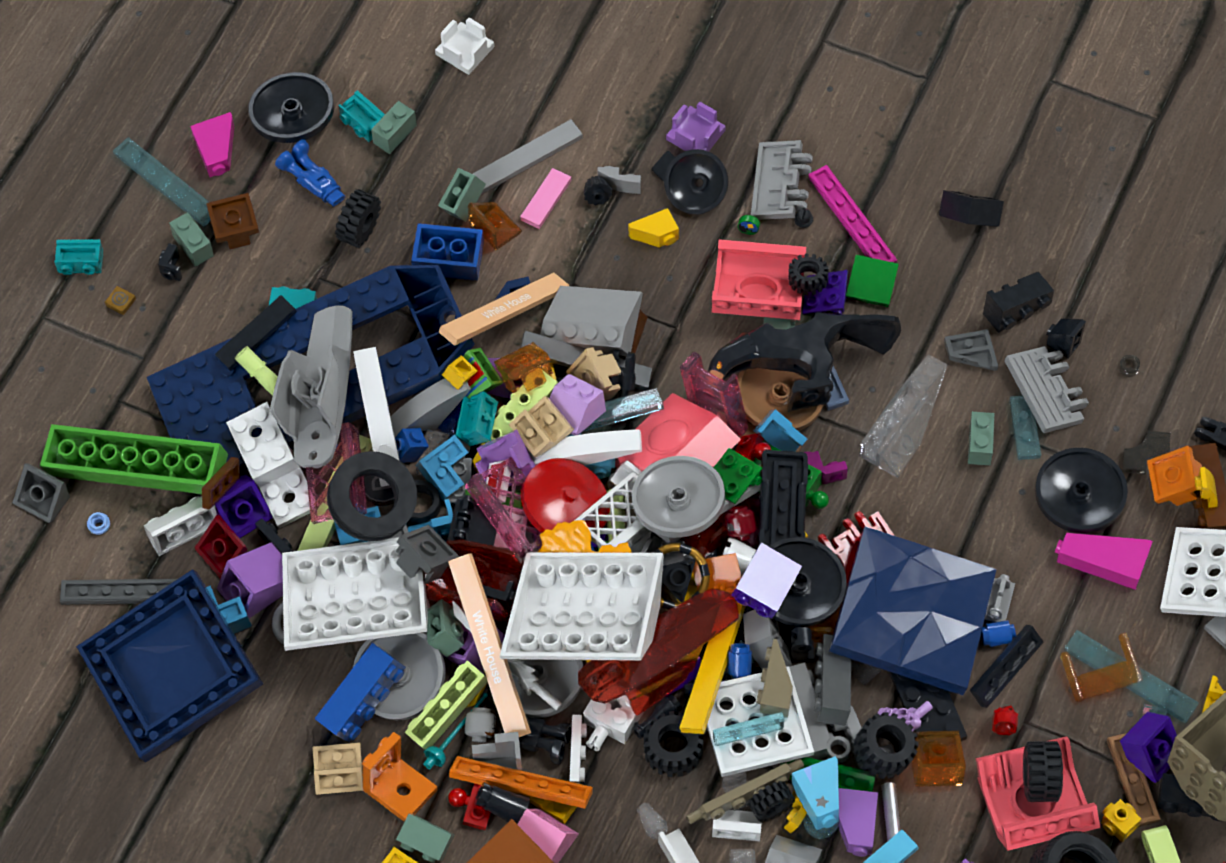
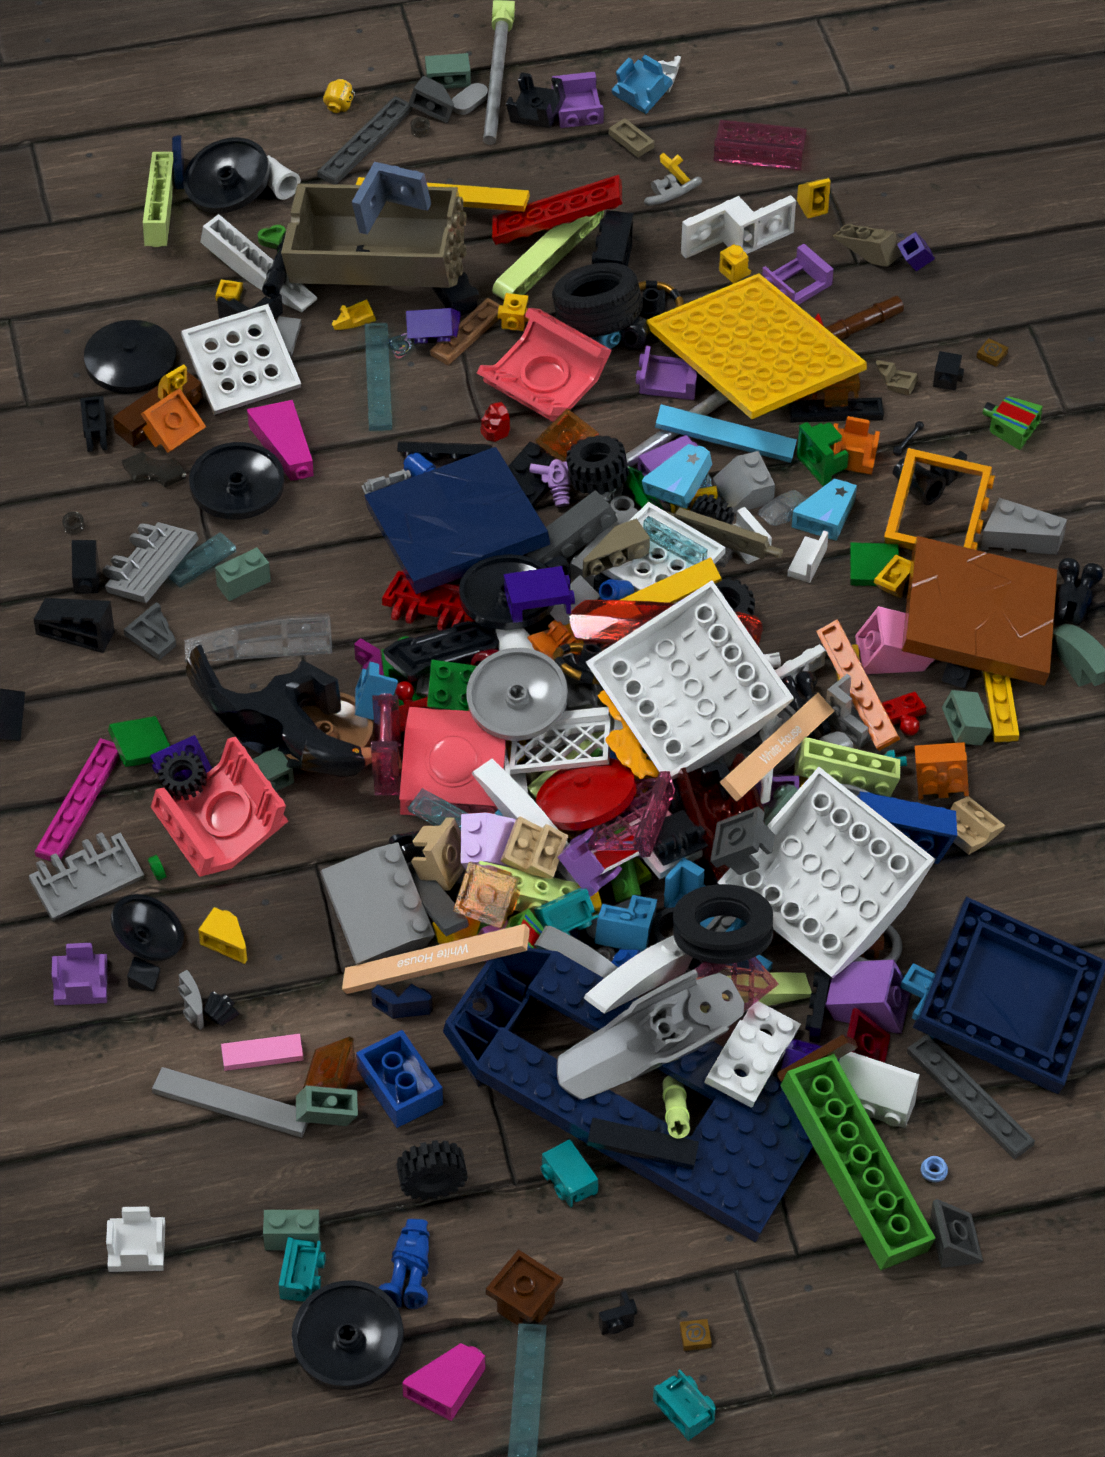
camera: 130 degrees left, 10 degrees down
sand green brick [169,212,214,267] -> none
yellow slope [442,355,477,389] -> none
black plant [474,782,530,824] -> none
clear cone [637,803,668,839] -> none
black piece [794,209,813,228] -> none
black tyre [1023,741,1063,802] -> none
clear orange plate [1060,633,1143,702] -> none

